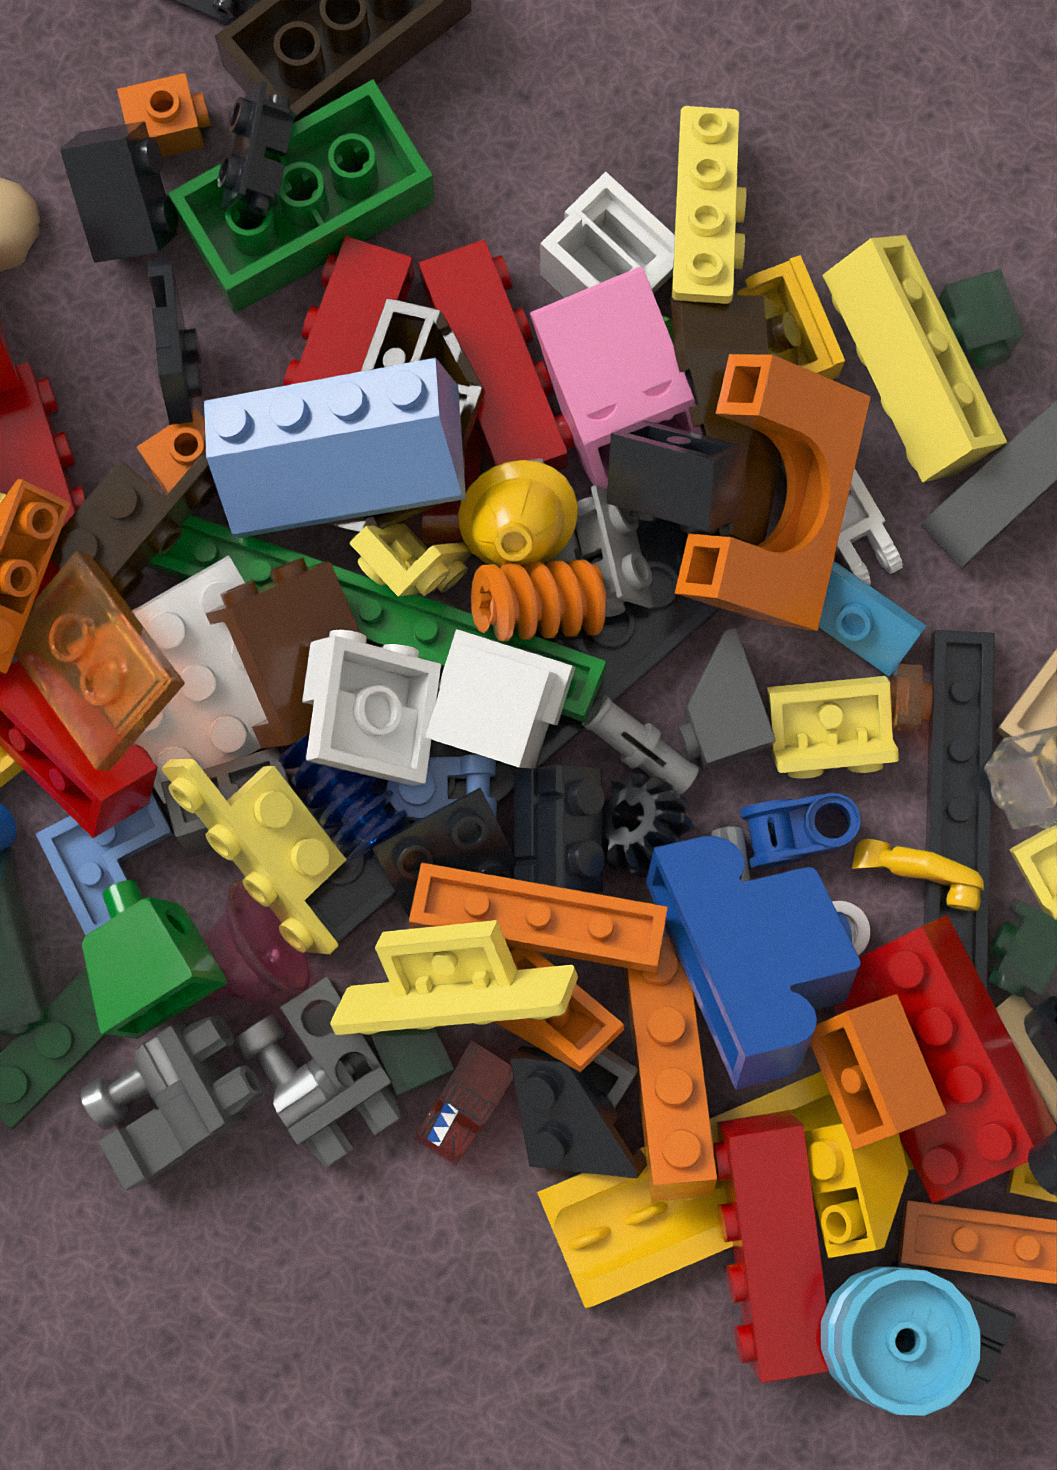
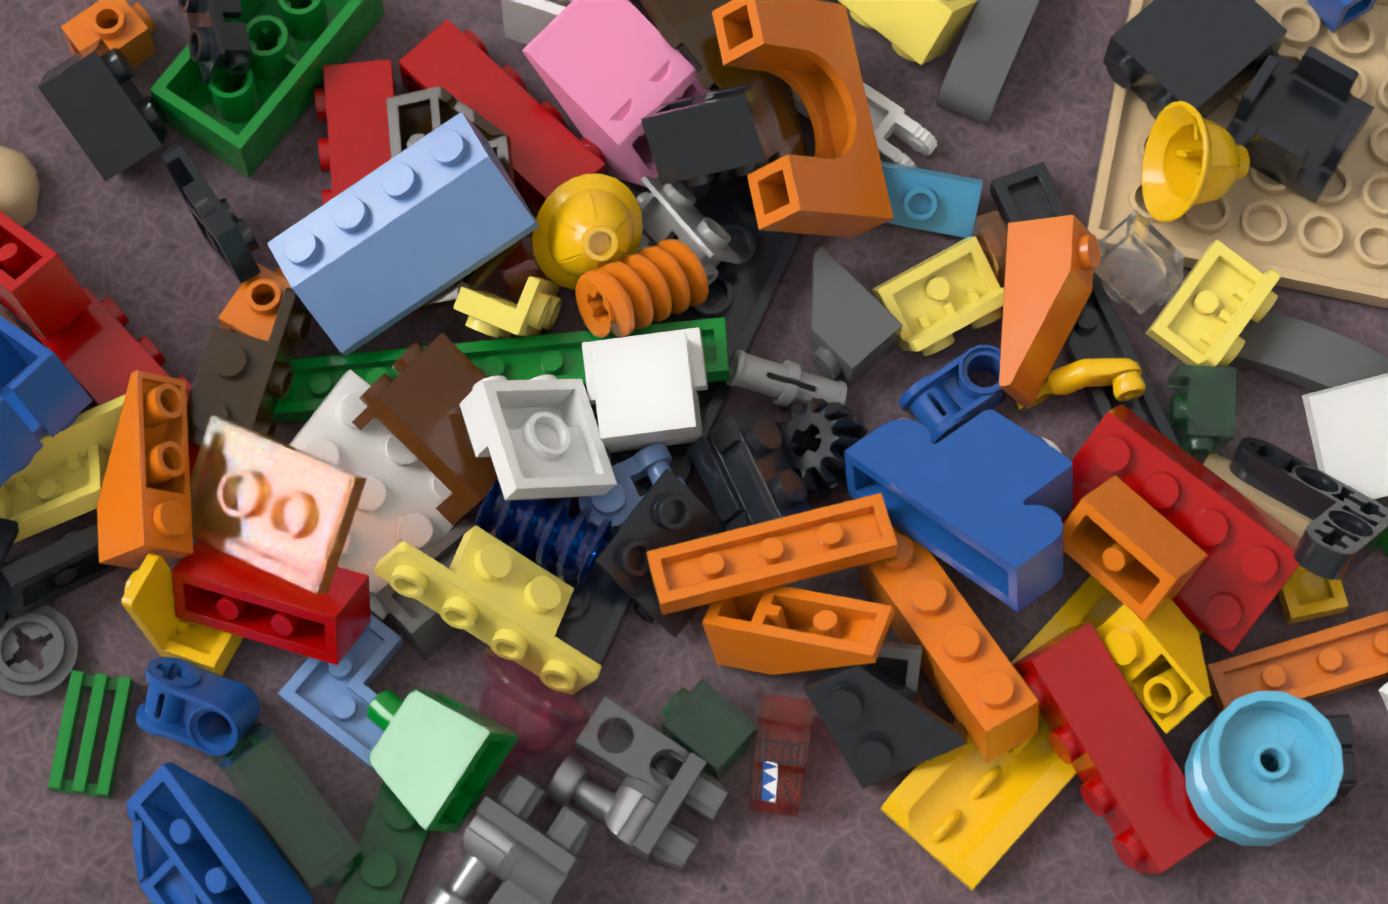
camera: 25 degrees left, 10 degrees down
light yellow bracket [330,920,578,1035] -> none
none -> orange slope [999,215,1100,406]

